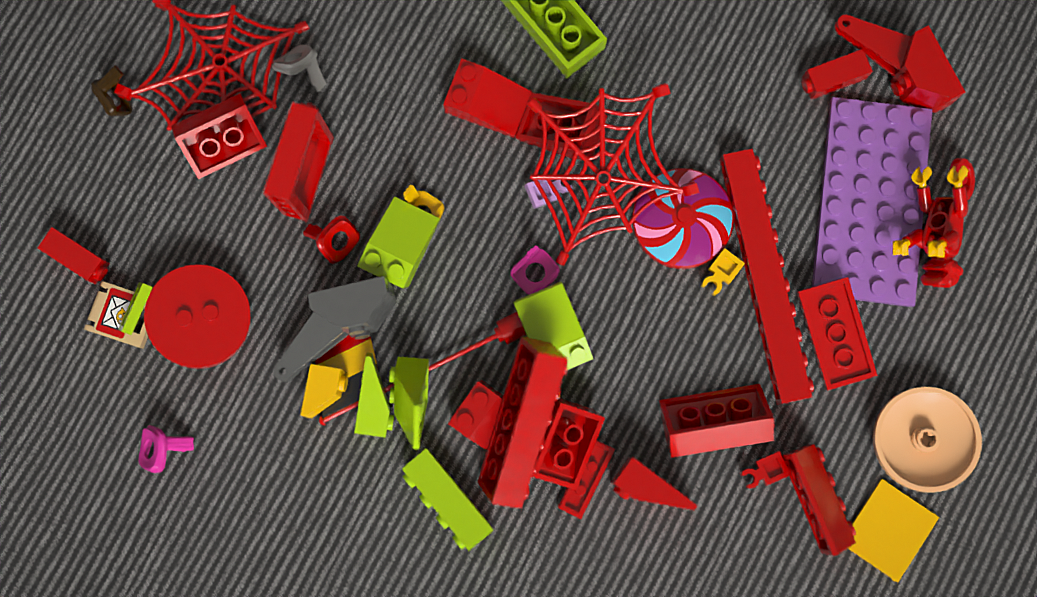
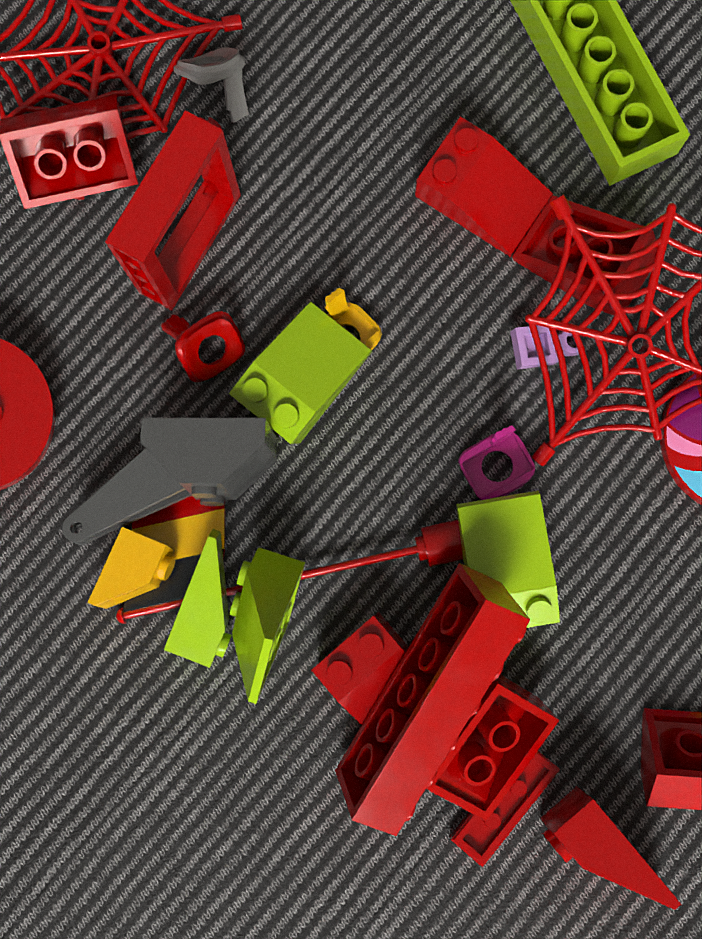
camera: 15 degrees right, 0 degrees up
lime brick [402,448,494,551] -> none

